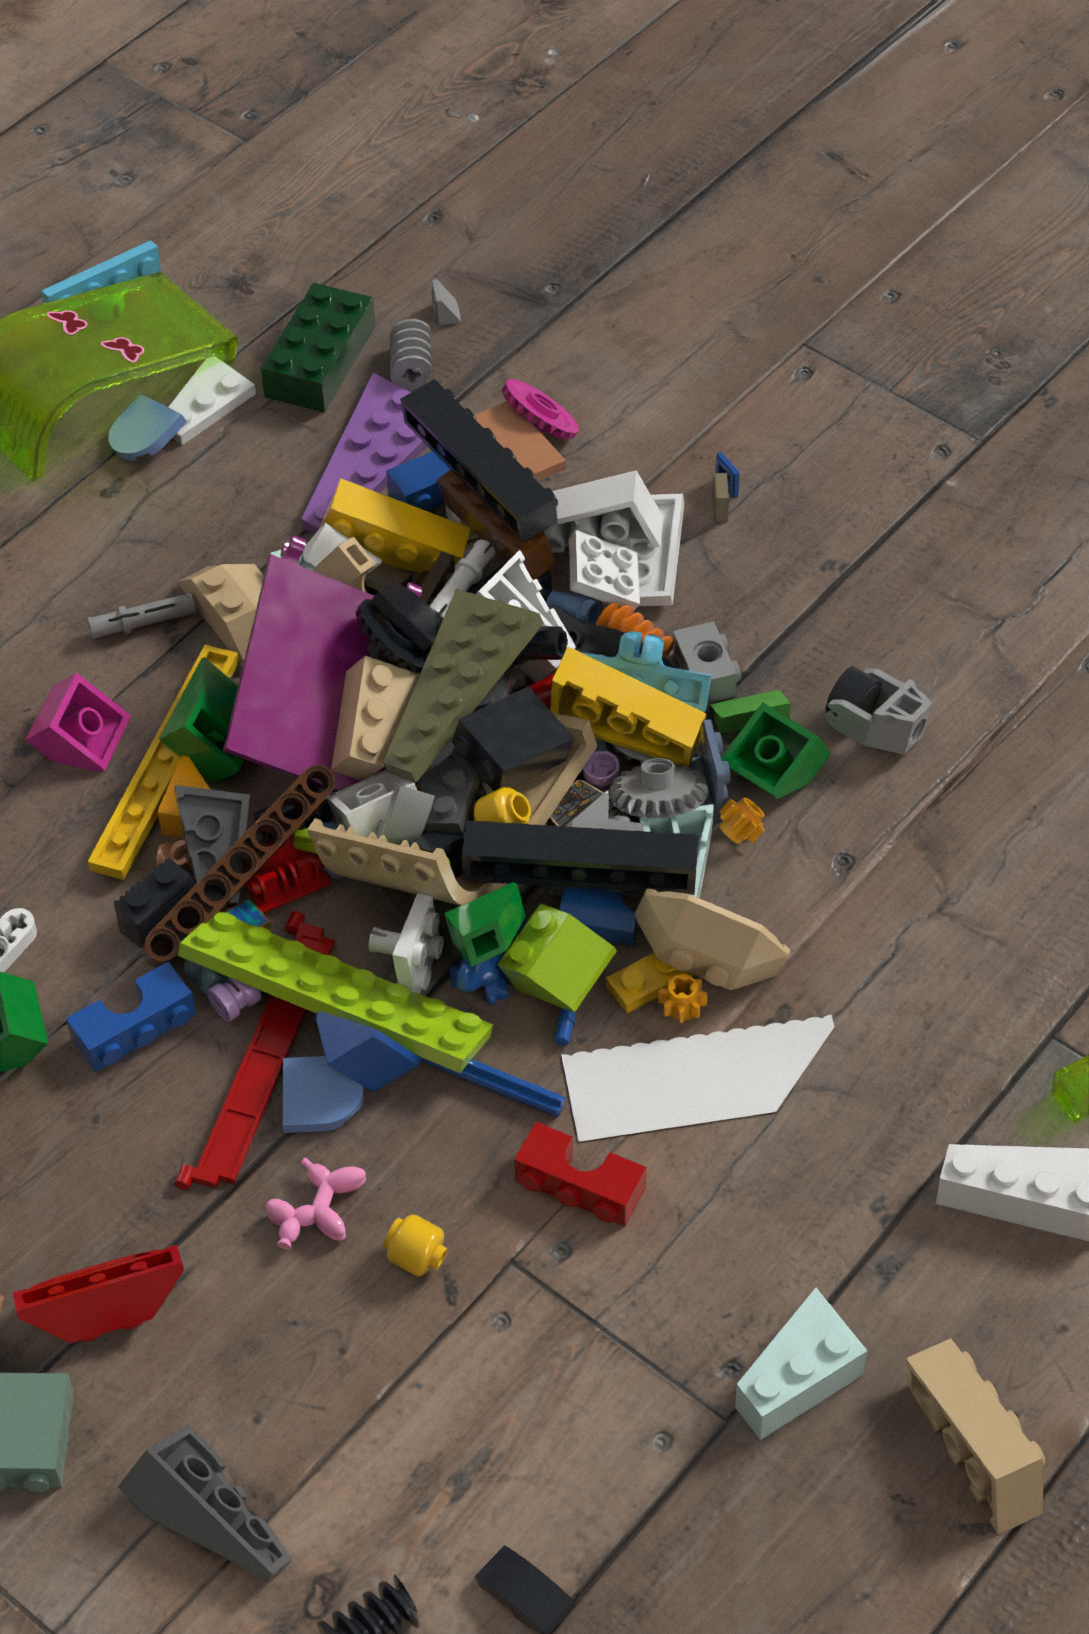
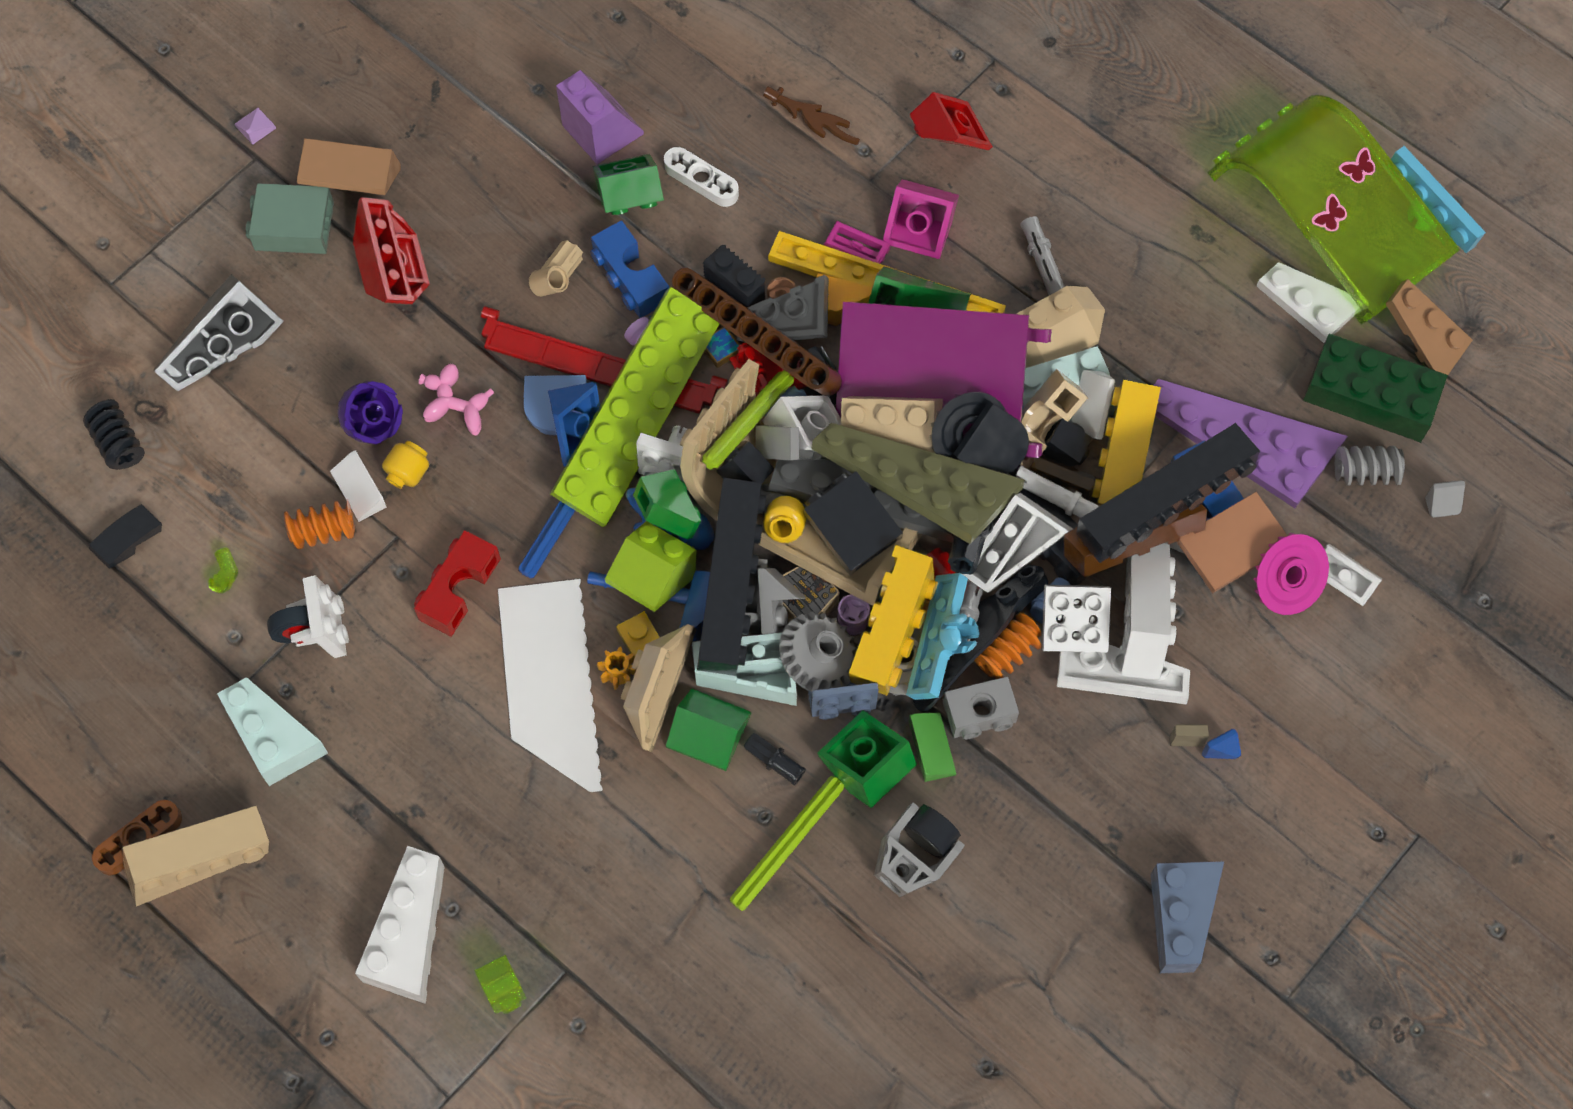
camera: 90 degrees right, 15 degrees up
tile [109,394,187,461] -> none
light orange gear [719,798,765,844] -> none
none -> dark orange beam [92,800,182,875]
none -> clear neon green arm [208,548,239,593]
none -> white plate [267,575,349,658]
none -> orange piece [284,499,355,550]
none -> white slope [330,450,387,522]
none -> dark purple cylinder [337,381,403,444]
none -> tan piece [529,240,583,297]
none -> green slope [666,688,751,771]
none -> lime axle [730,776,844,911]
none -> black axle [744,733,806,786]
none -> dark pink tile [824,221,891,264]
none -> sand blue wedge [1151,862,1224,973]
none -> white slope [1324,544,1382,606]
none -> medium nougat wing [1386,279,1473,375]

